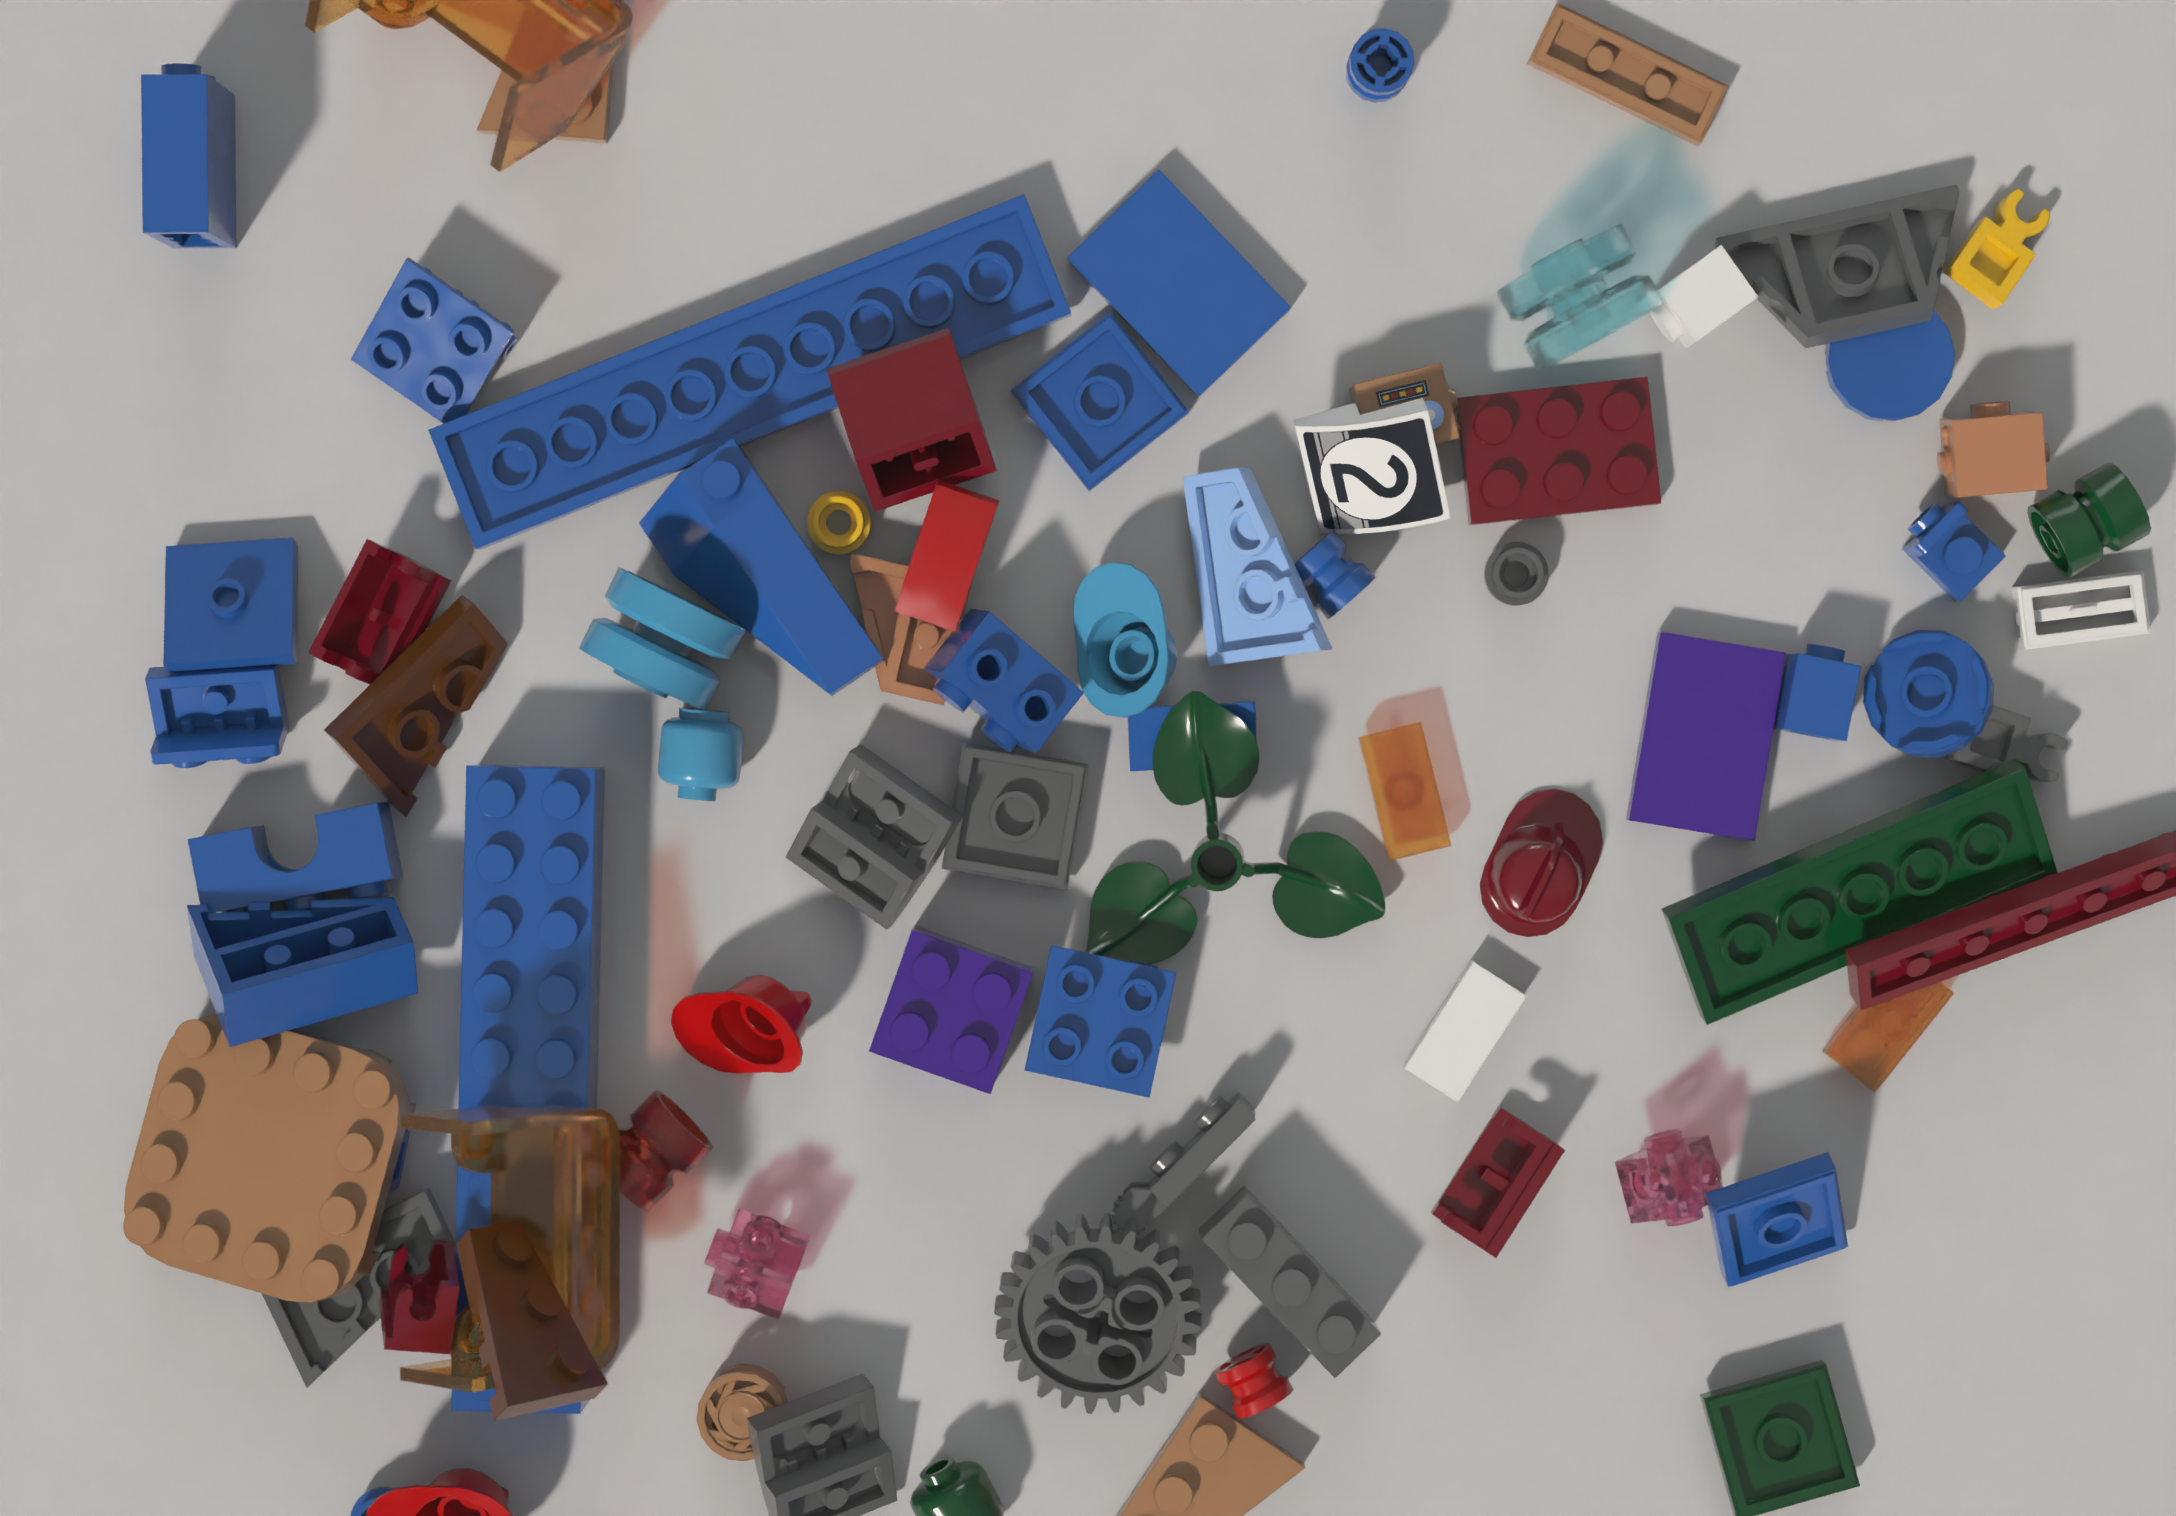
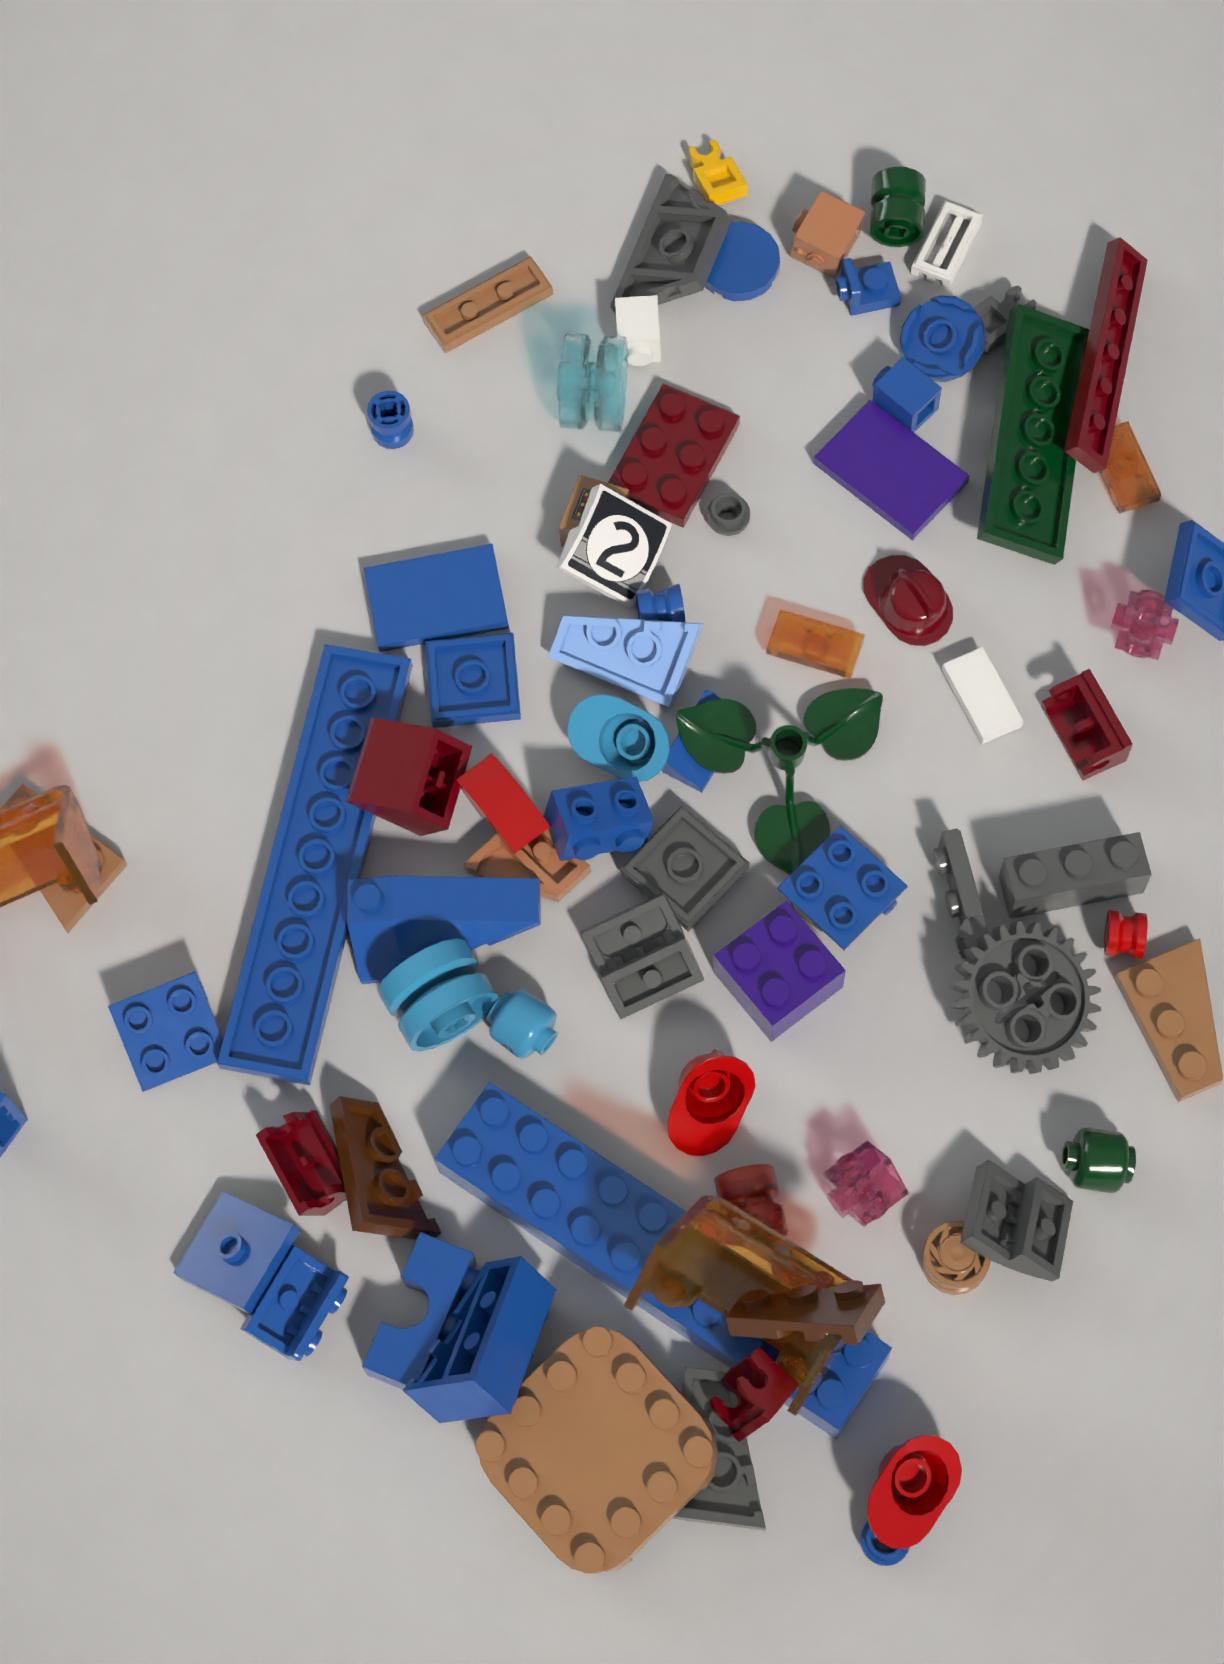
camera: 55 degrees left, 20 degrees down
yellow plate [807,491,871,555] -> none

